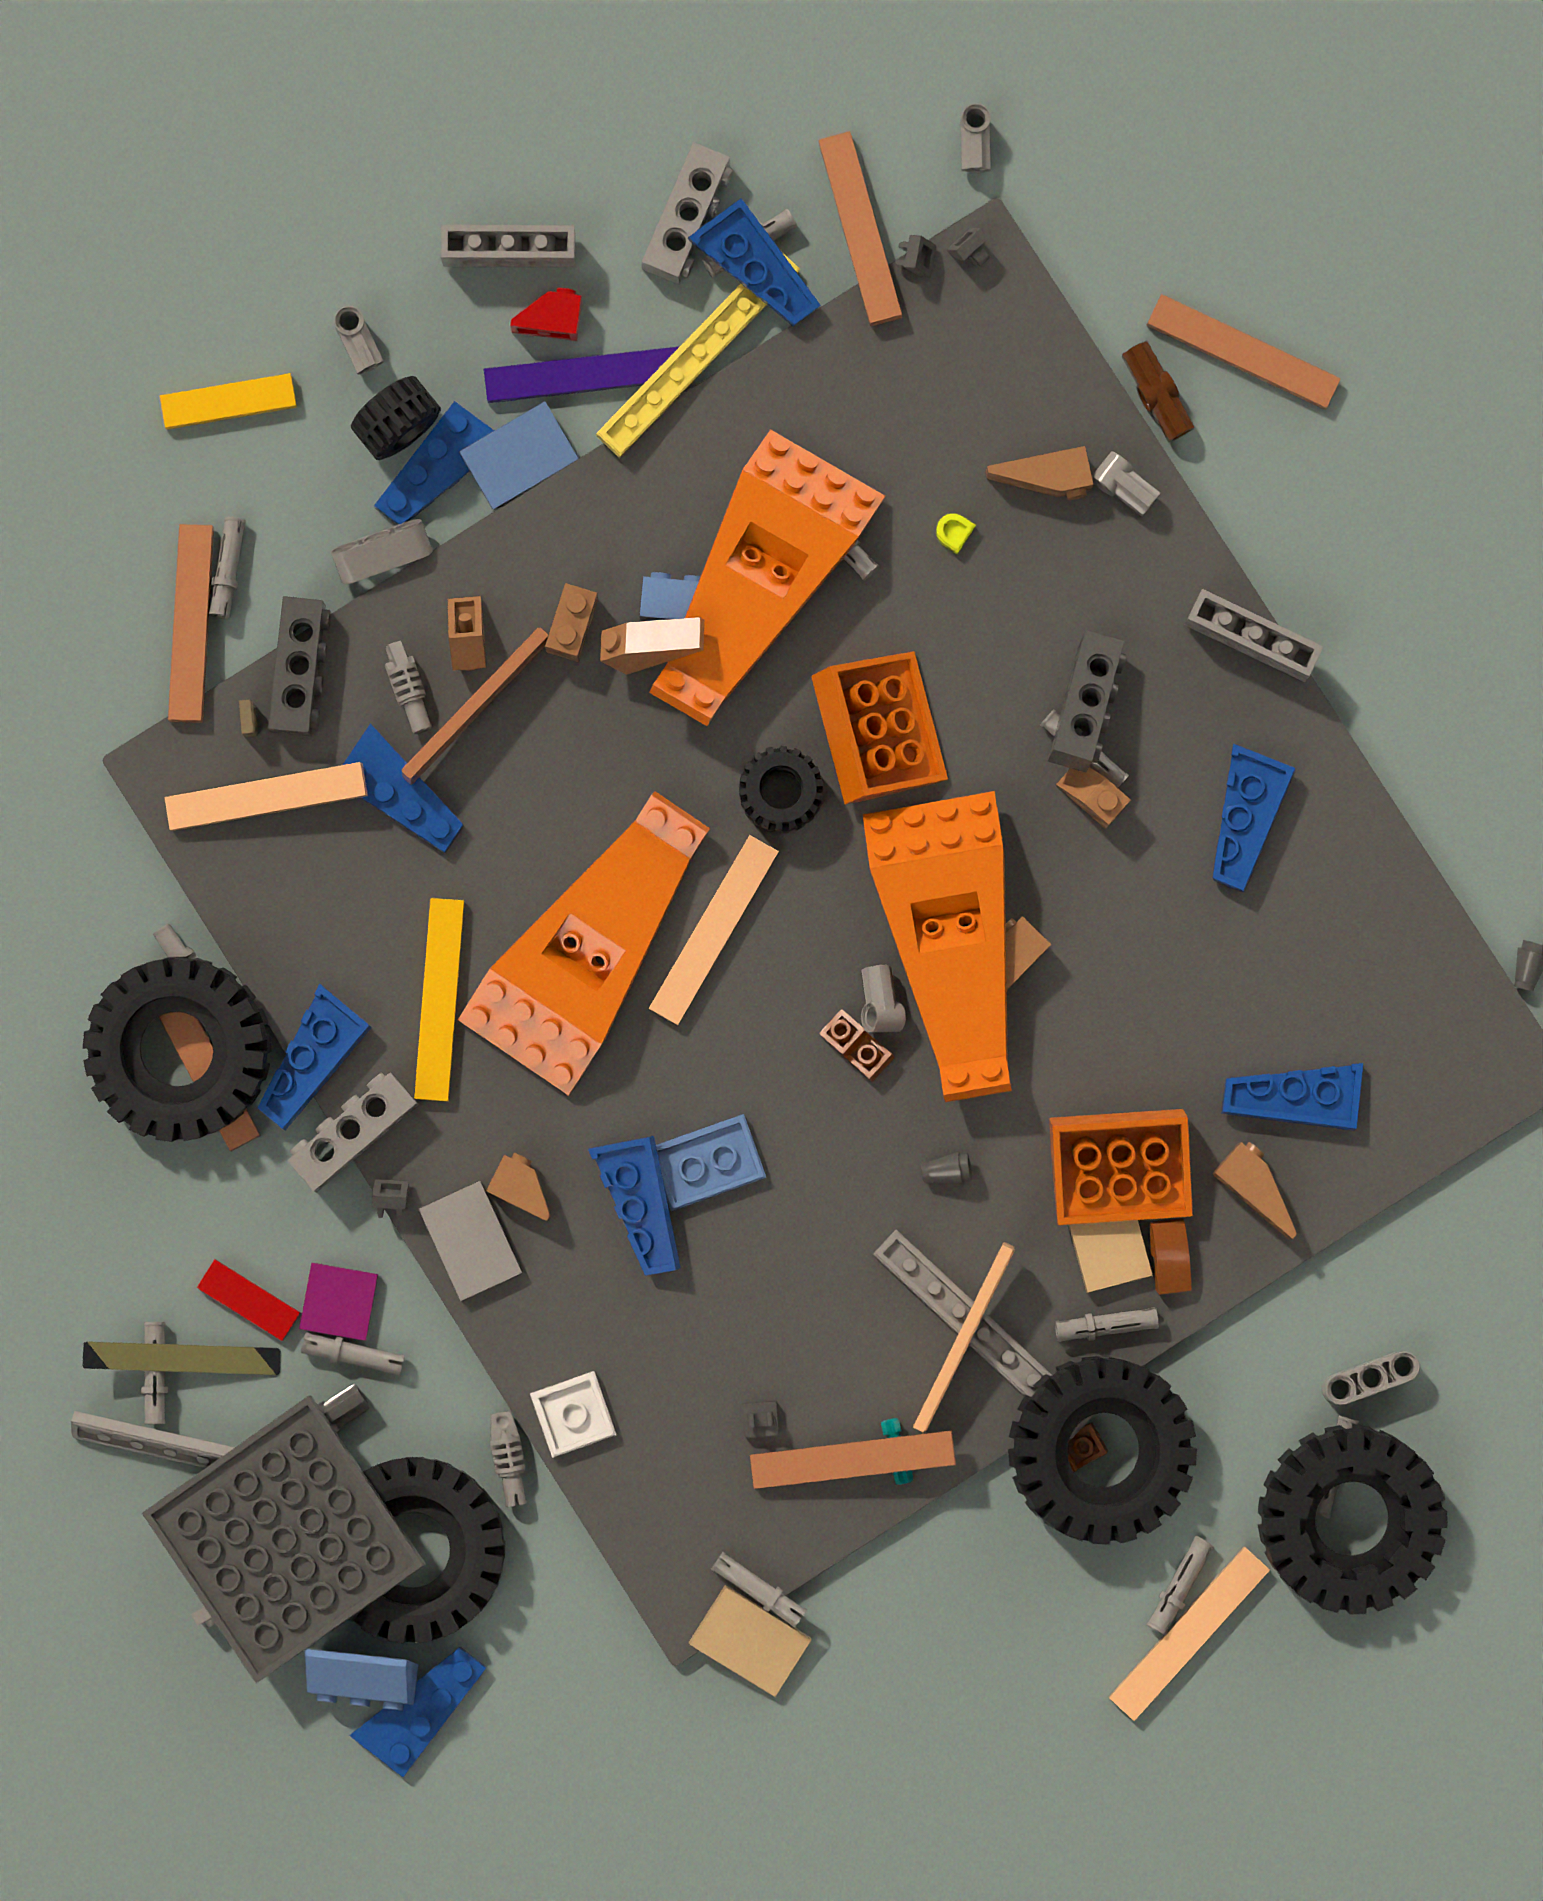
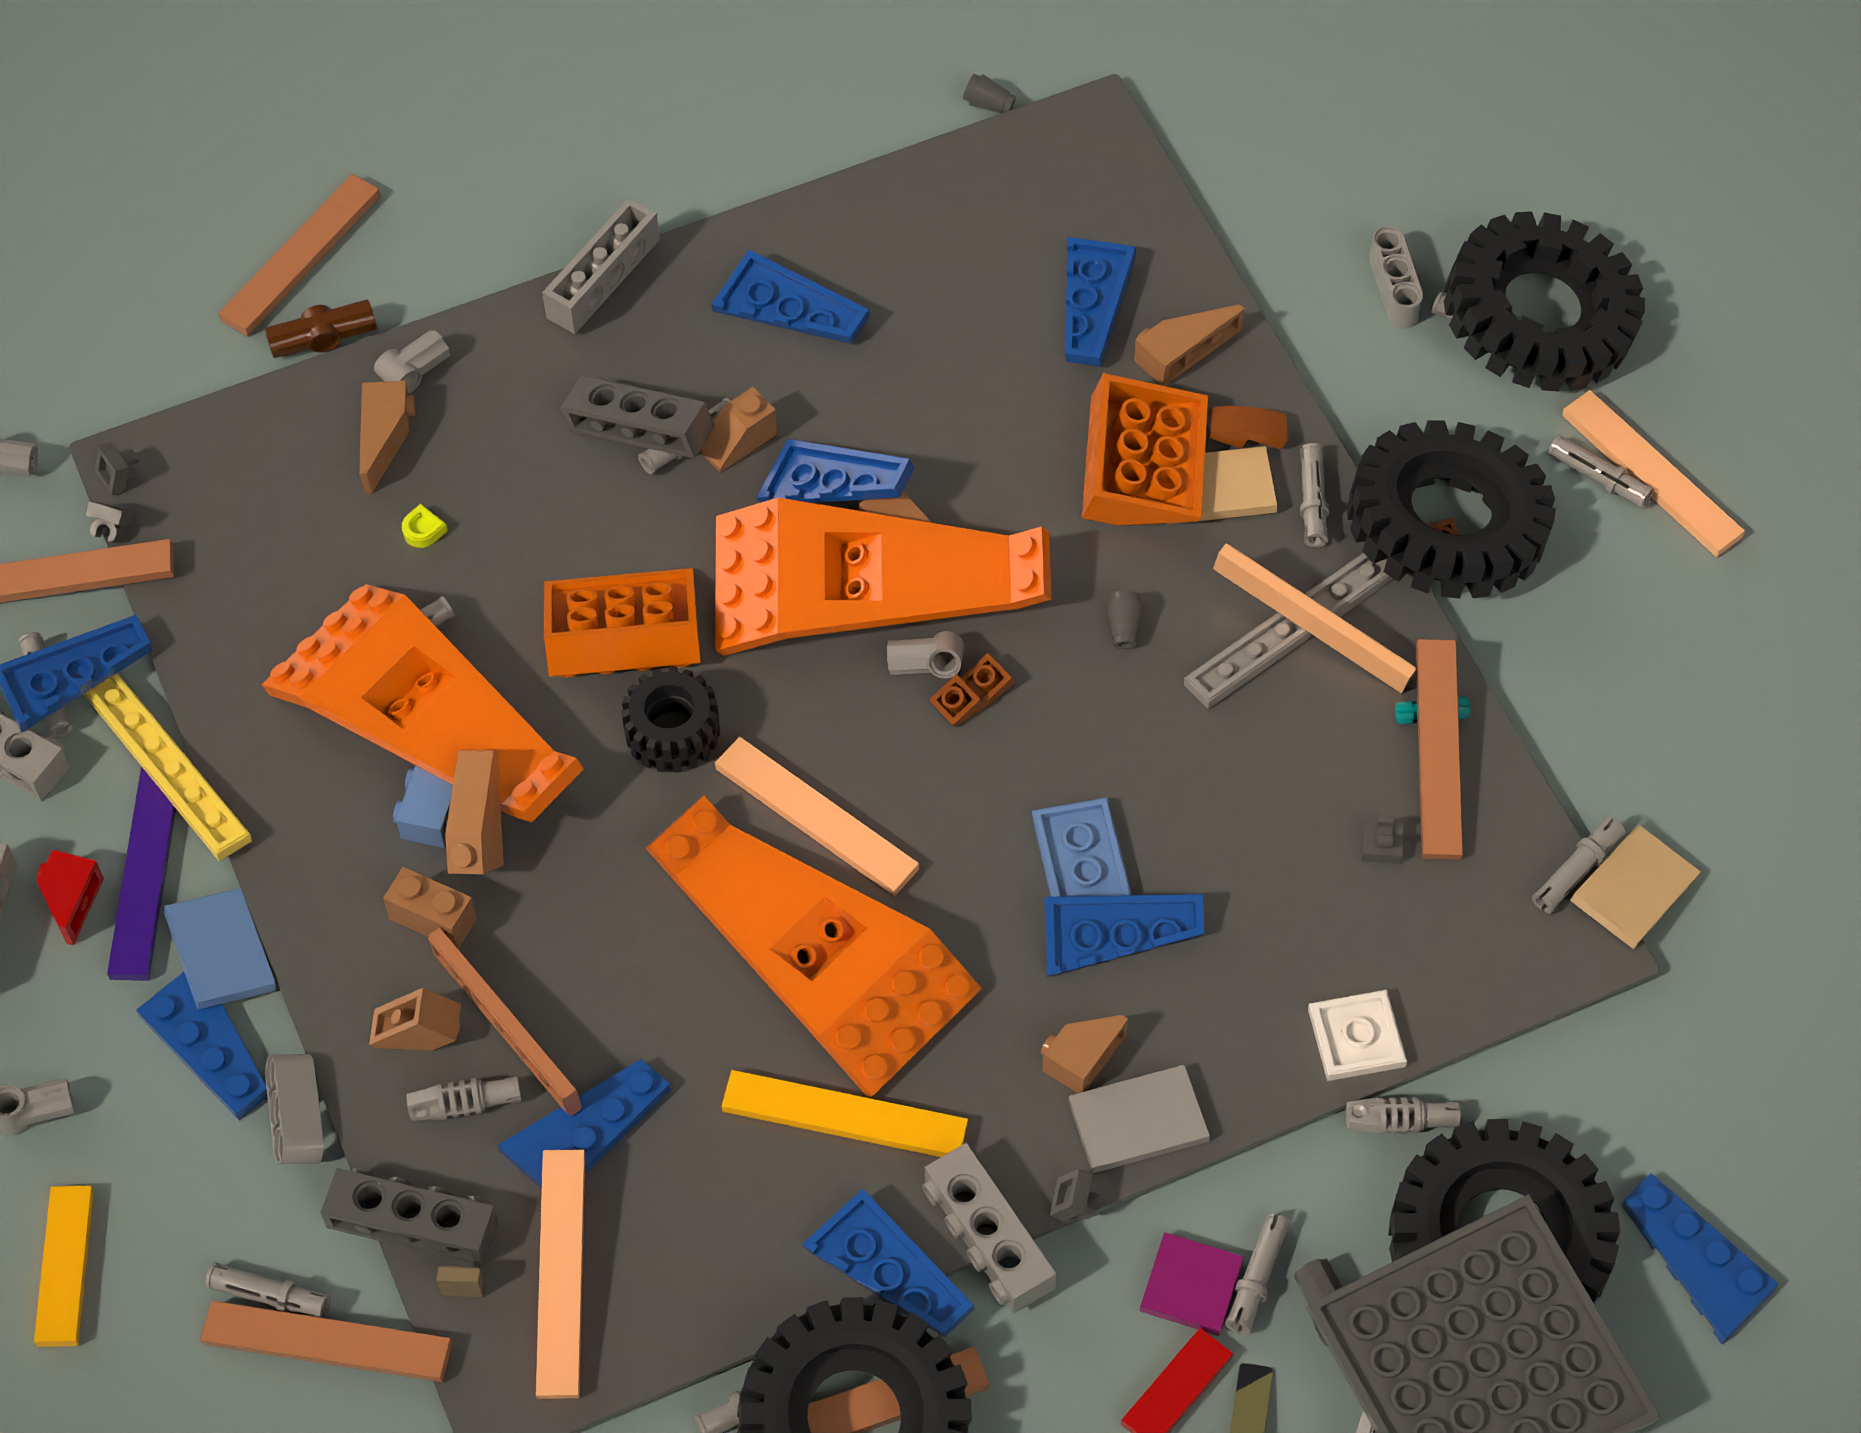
camera: 75 degrees left, 25 degrees down
medium blue slope [305,1649,419,1710] -> none
black tyre [351,376,441,460] -> none
none -> blue wing [756,439,915,503]

